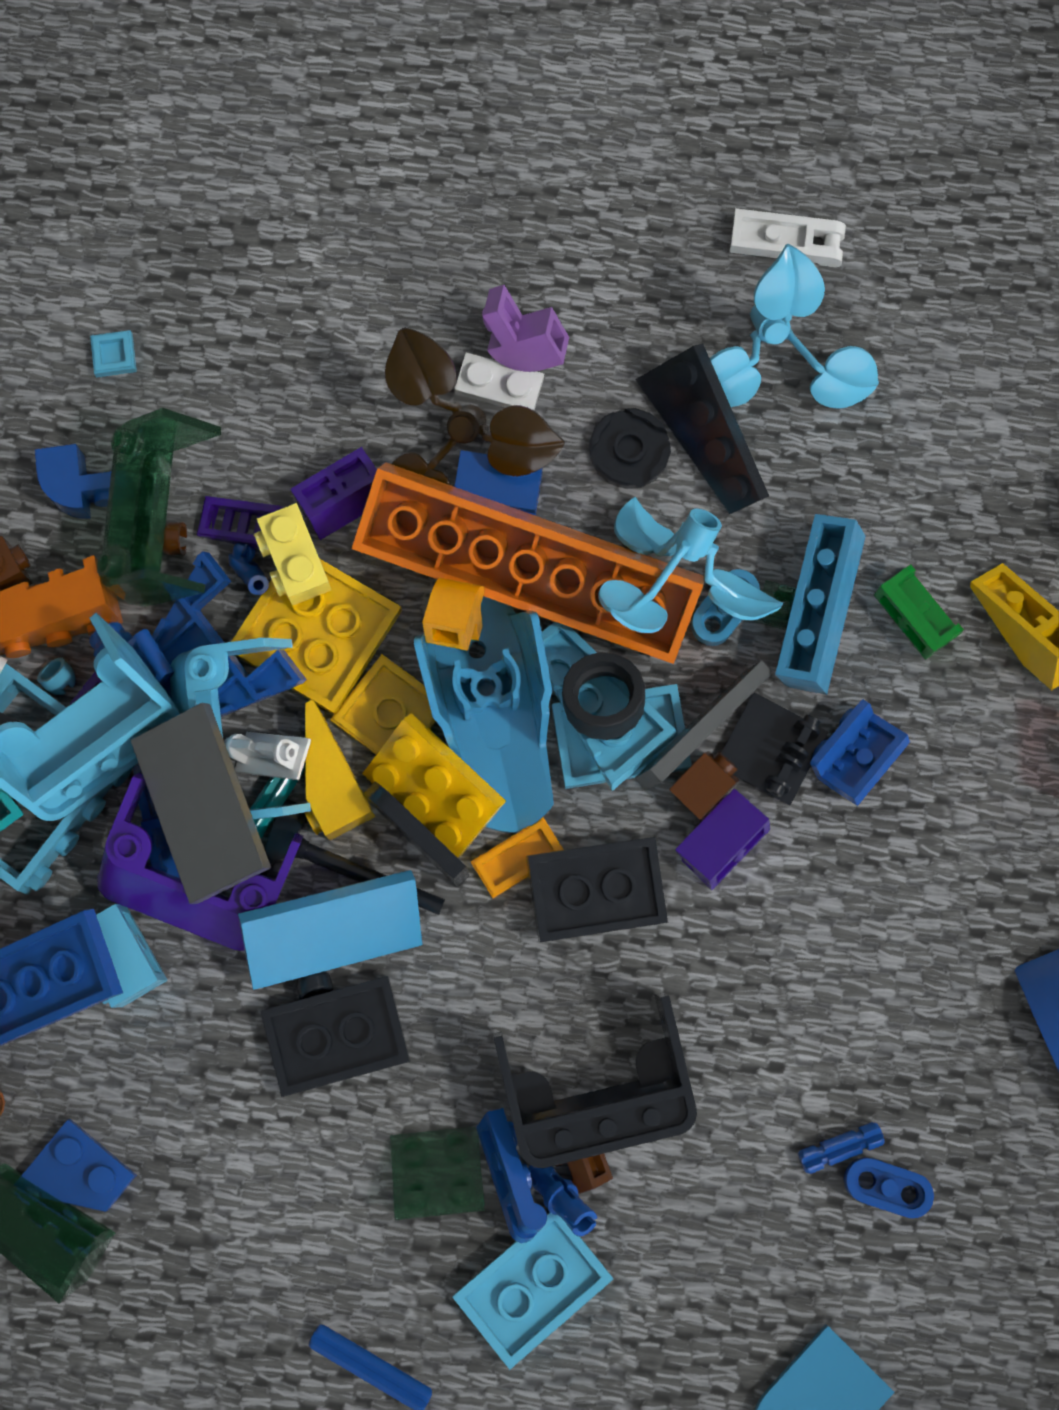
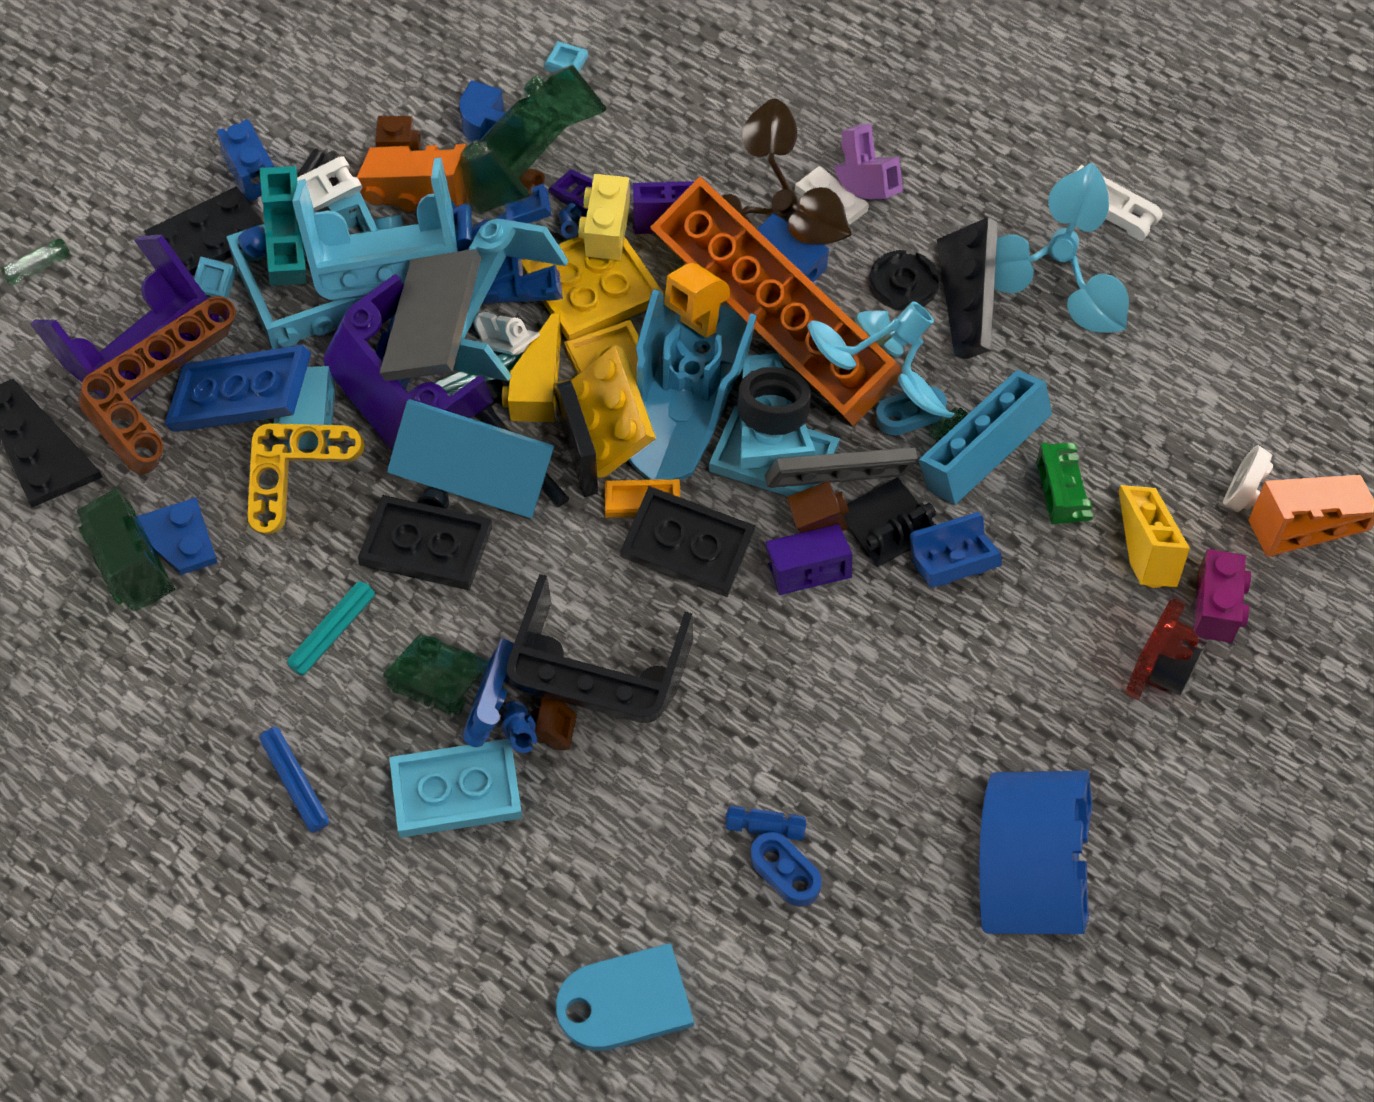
camera: 30 degrees right, 20 degrees down
none -> yellow beam [247,423,365,535]
none -> teal axle [286,581,375,676]

